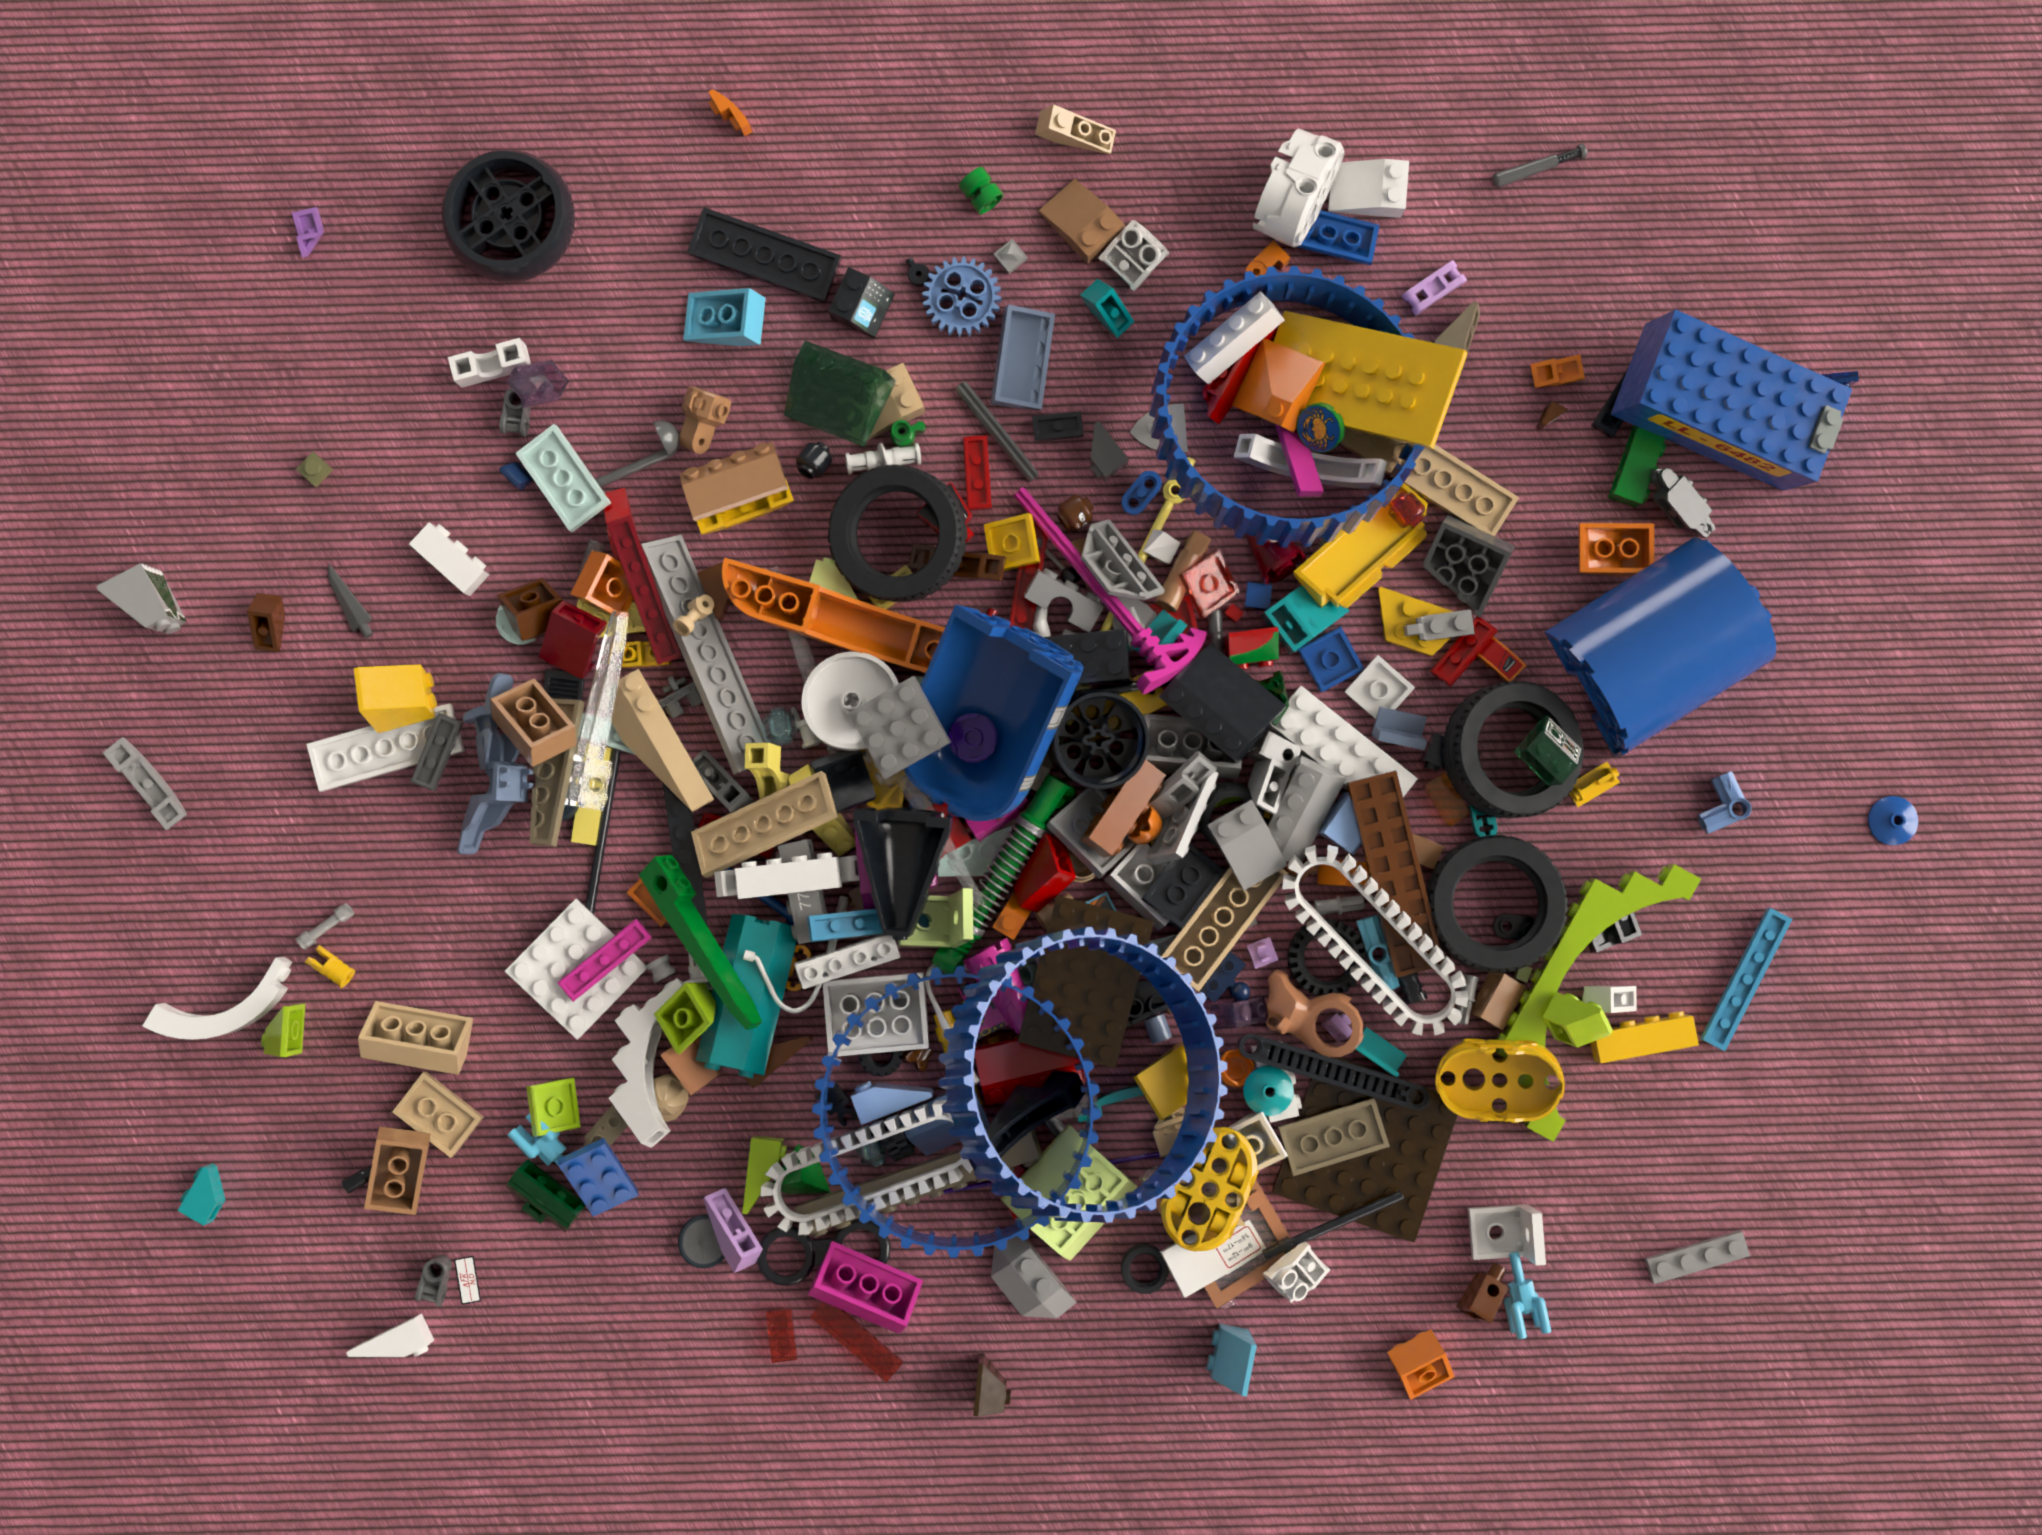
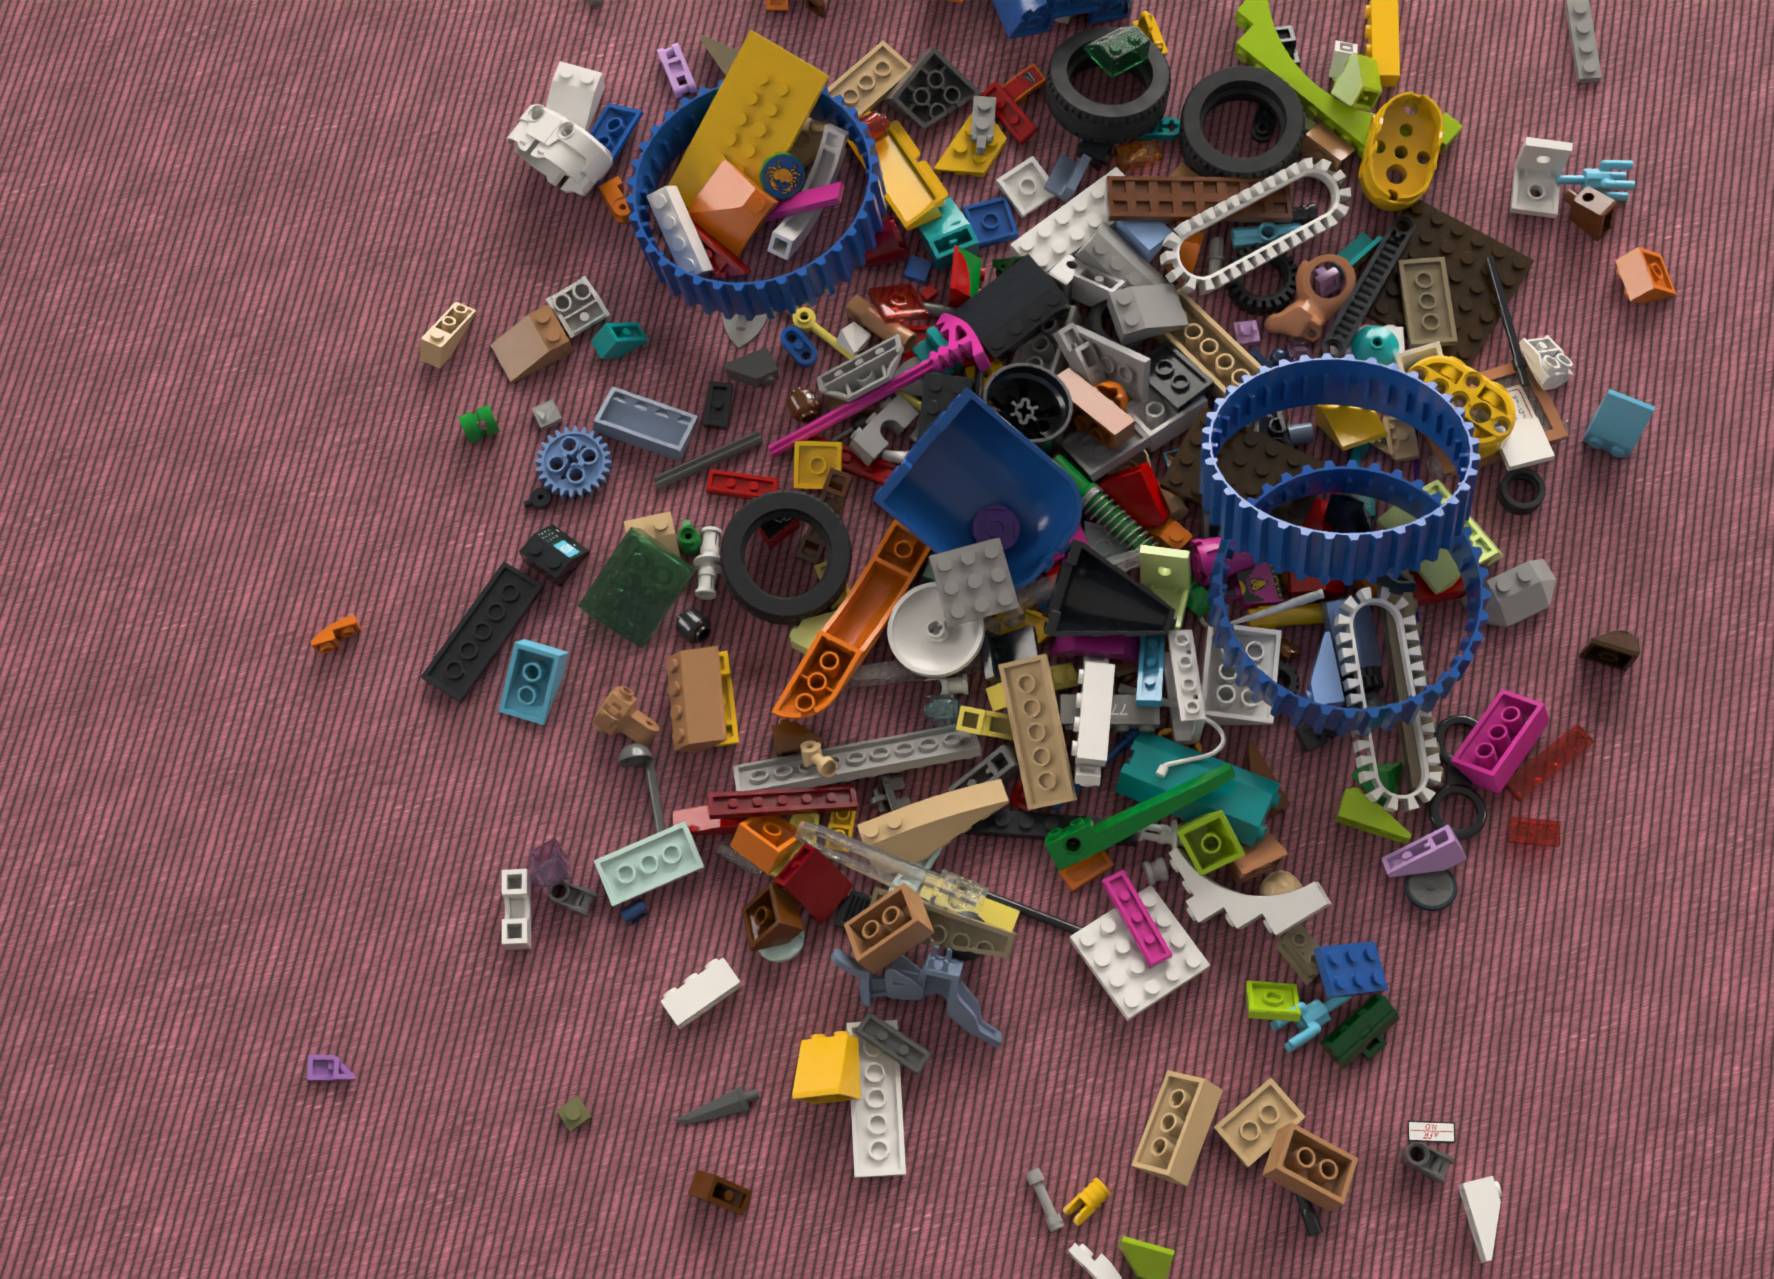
camera: 75 degrees left, 15 degrees down
black wheel [442,150,575,282] -> none

